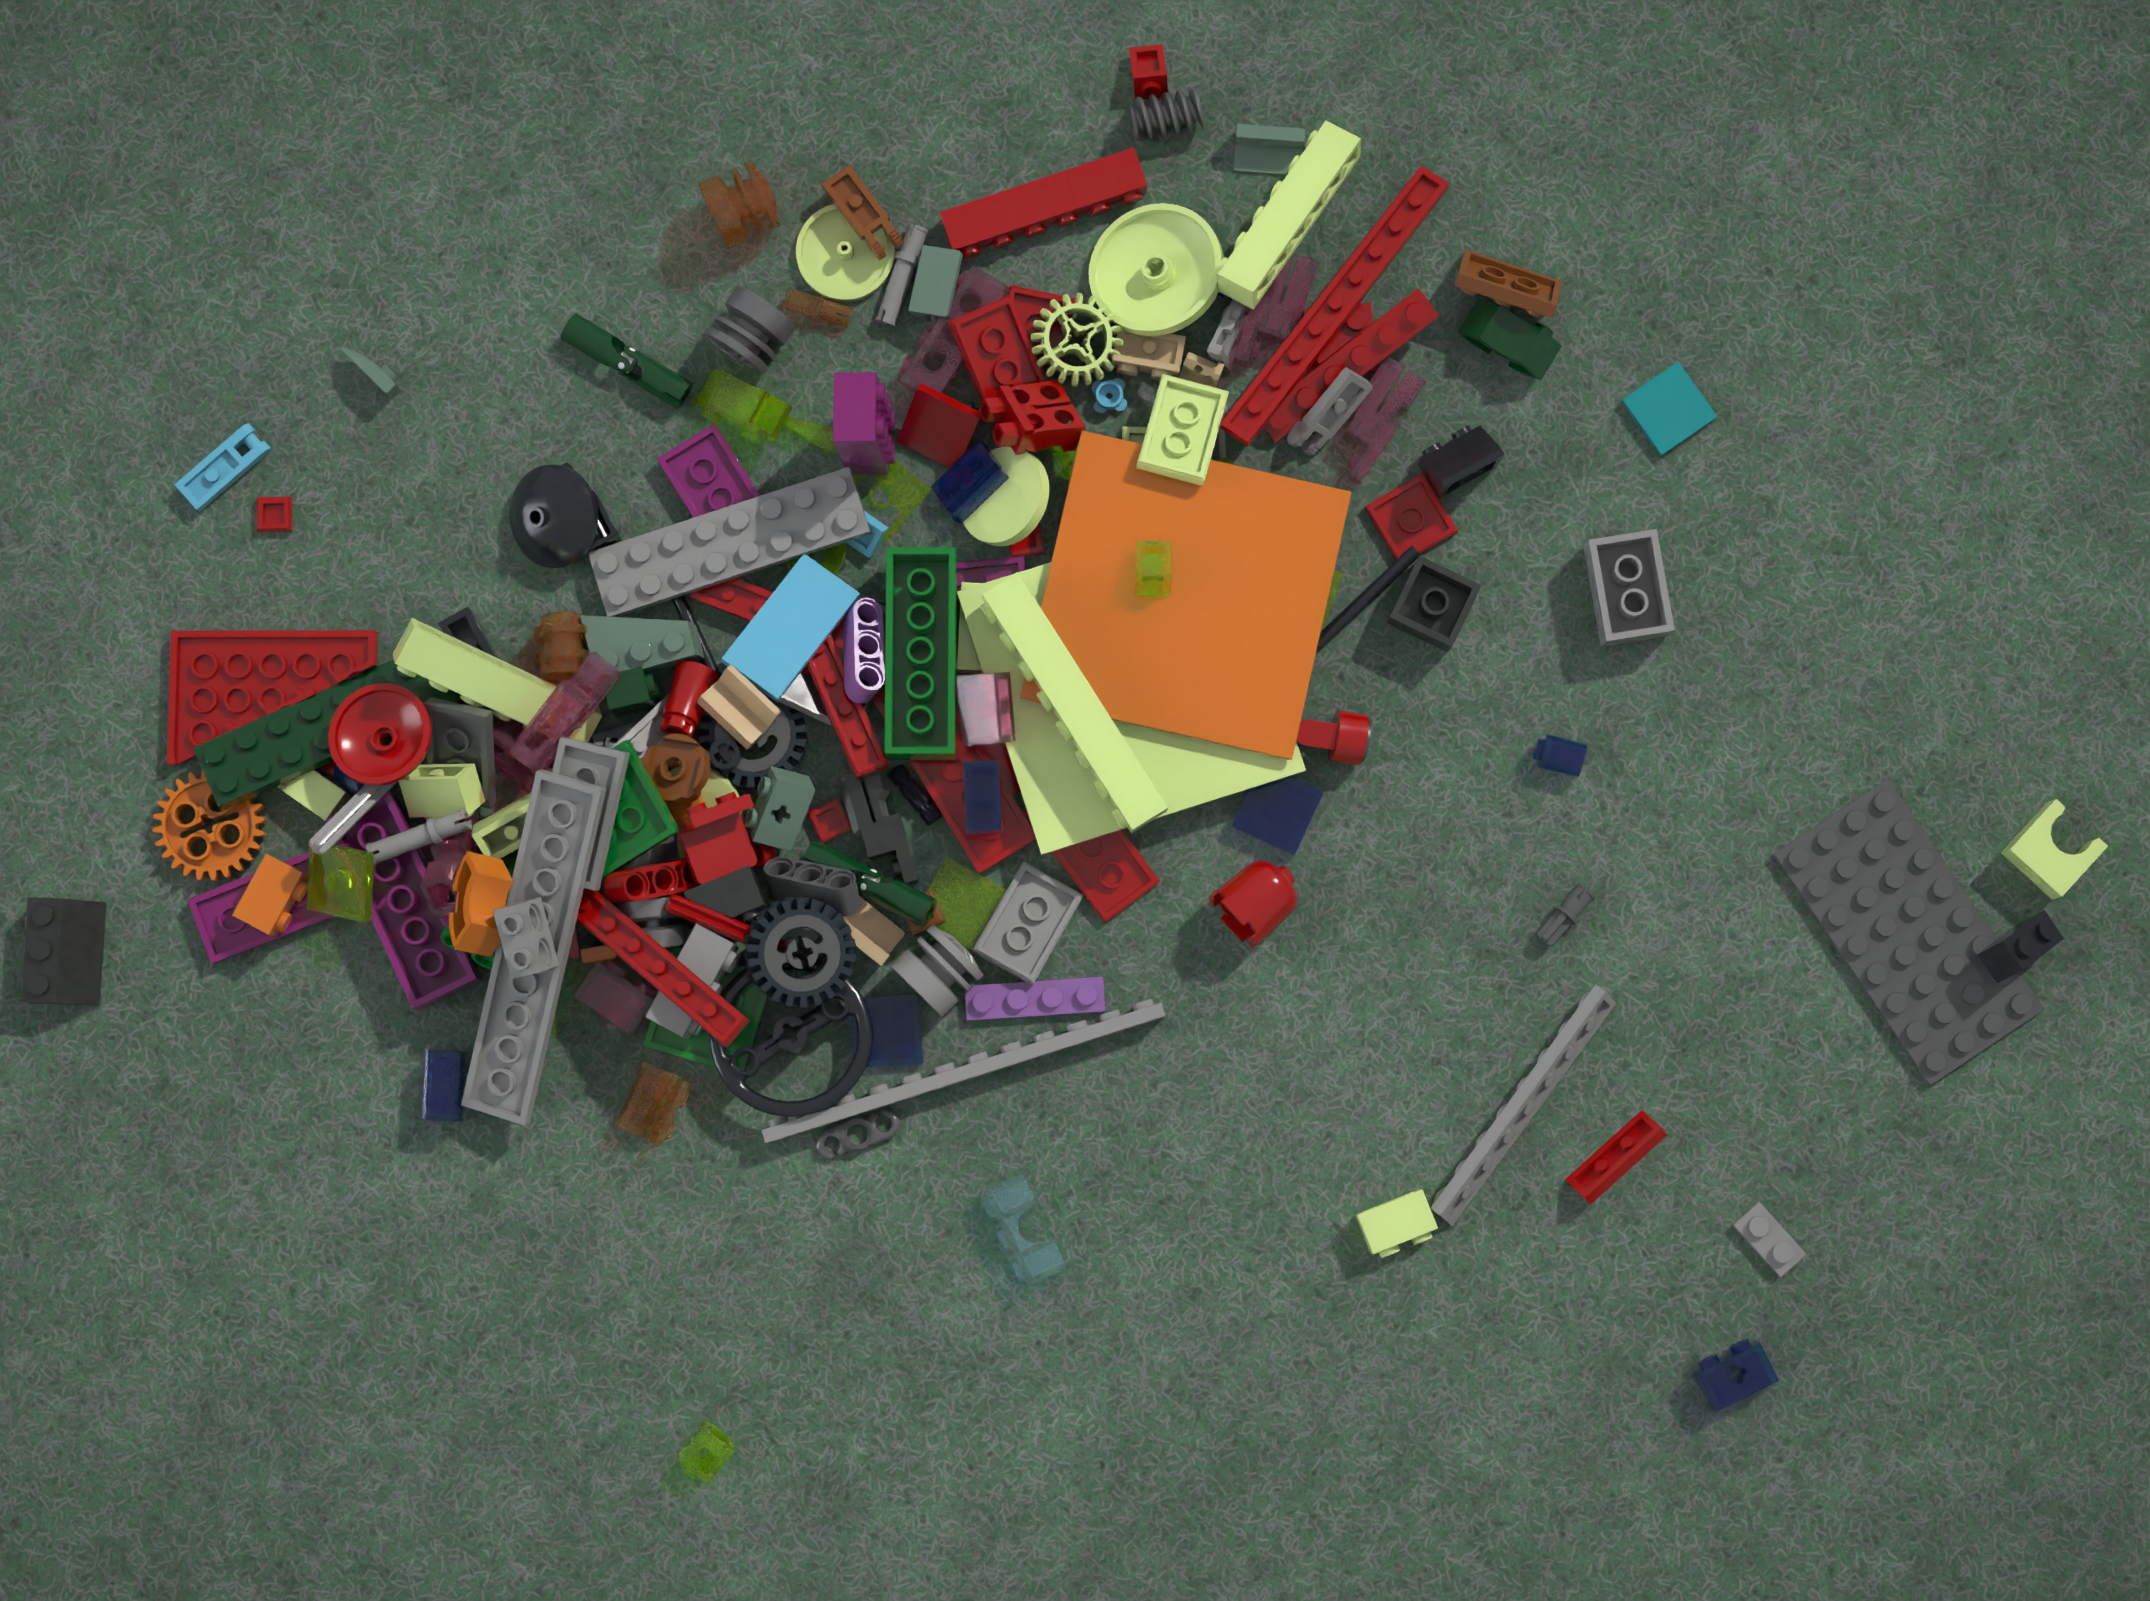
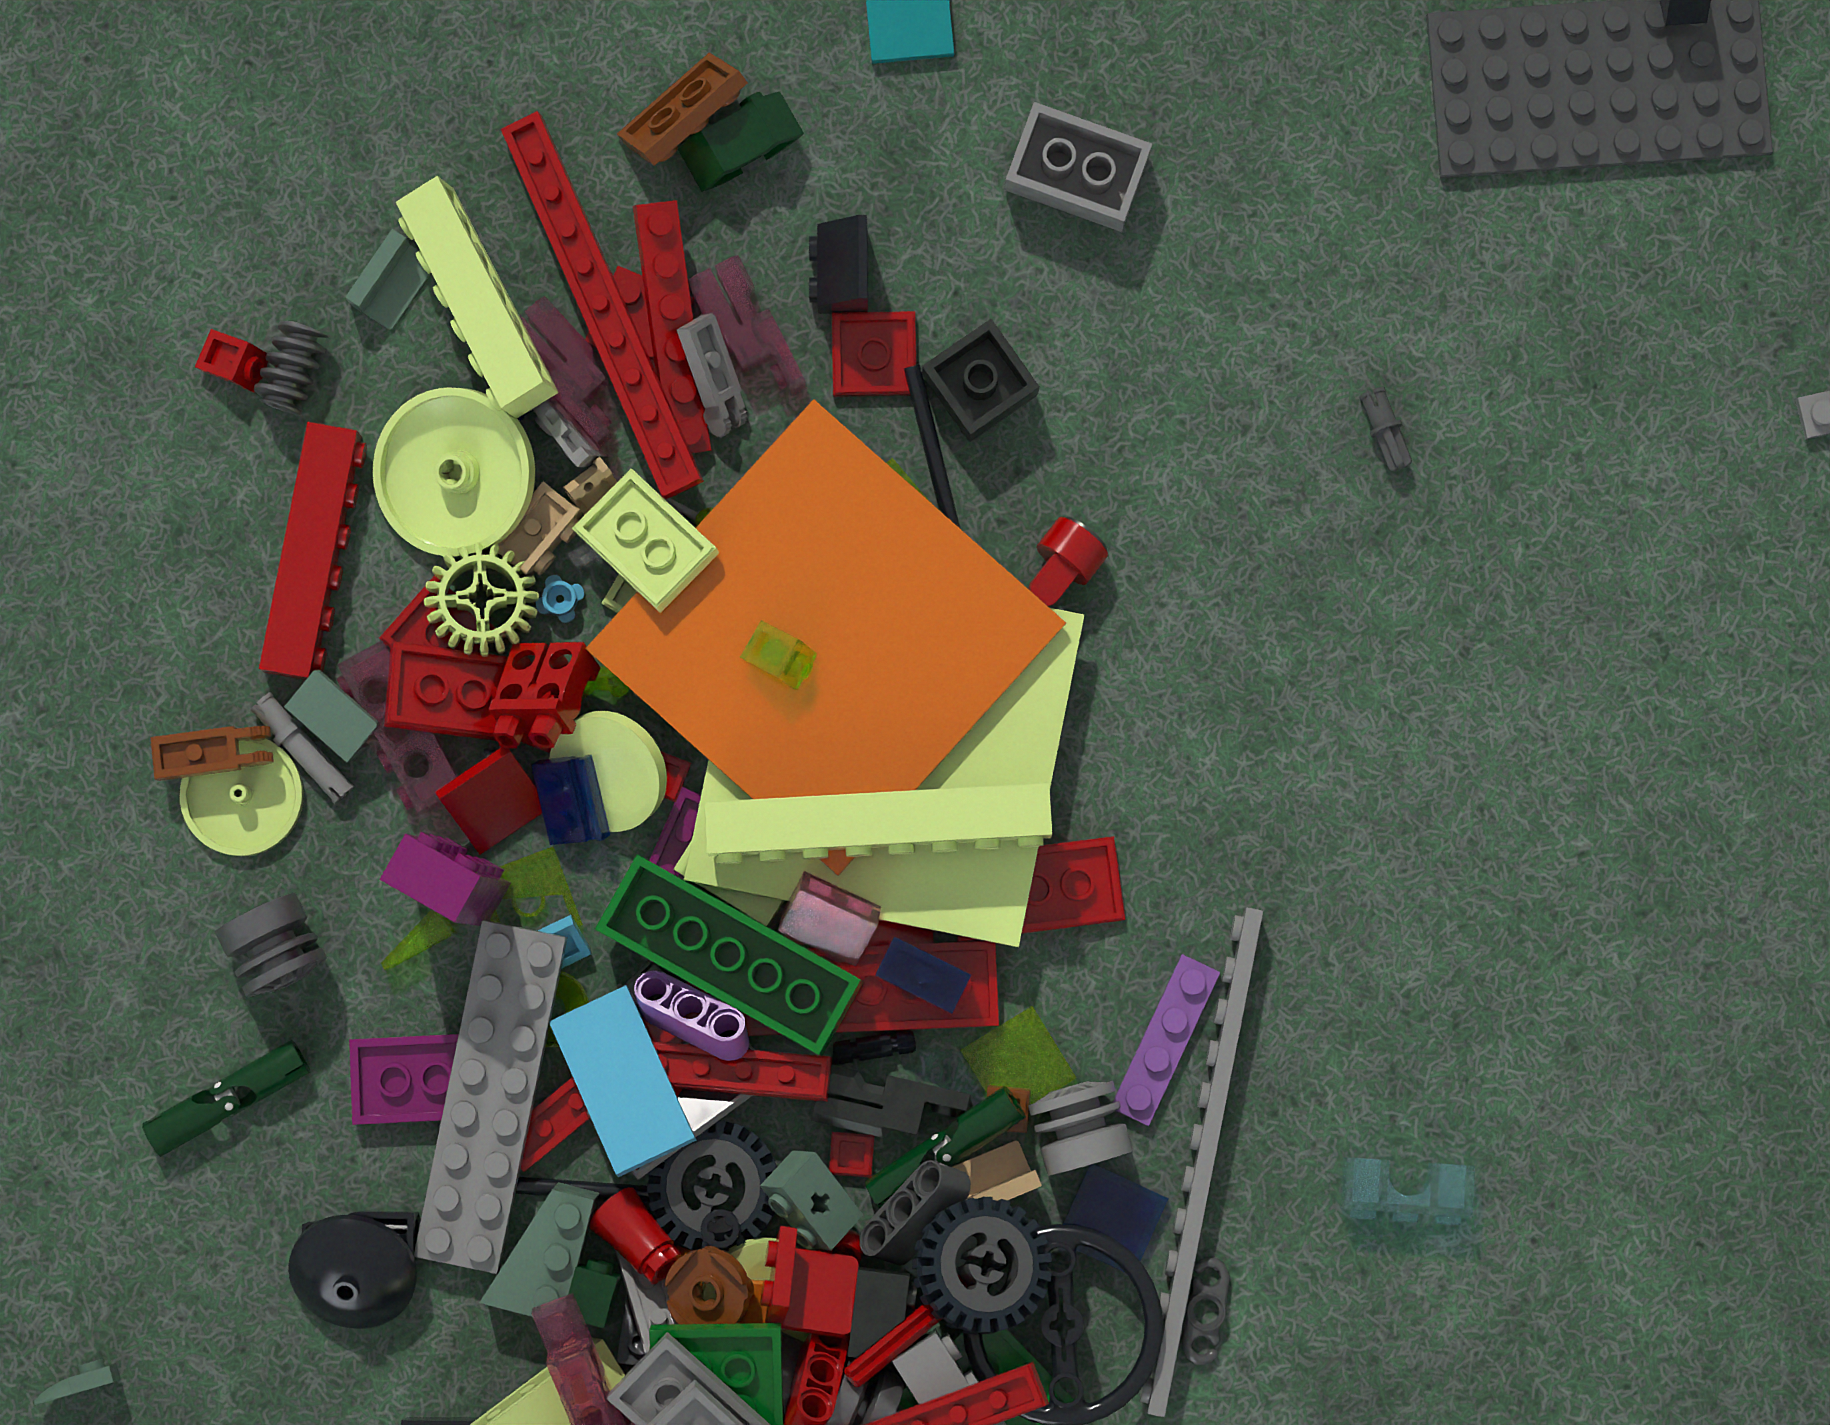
camera: 60 degrees left, 0 degrees up
clear orange piece [533,612,593,683] -> none
clear neon green brick [693,369,793,445] -> none
tan panel [697,665,781,750] -> none
clear orange wheel [698,160,781,249] -> none
clear orange axle [784,289,854,329] -> none
light grey tile [972,861,1084,986] -> none
red cylinder [1208,860,1298,949] -> none
clear blue plate [1232,777,1324,856] -> none
yellowish green brick [1355,1189,1438,1258] -> none
light grey plate [1430,984,1616,1226] -> none
clear blue brick [1533,734,1587,778] -> none
red plate [1565,1110,1667,1205] -> none

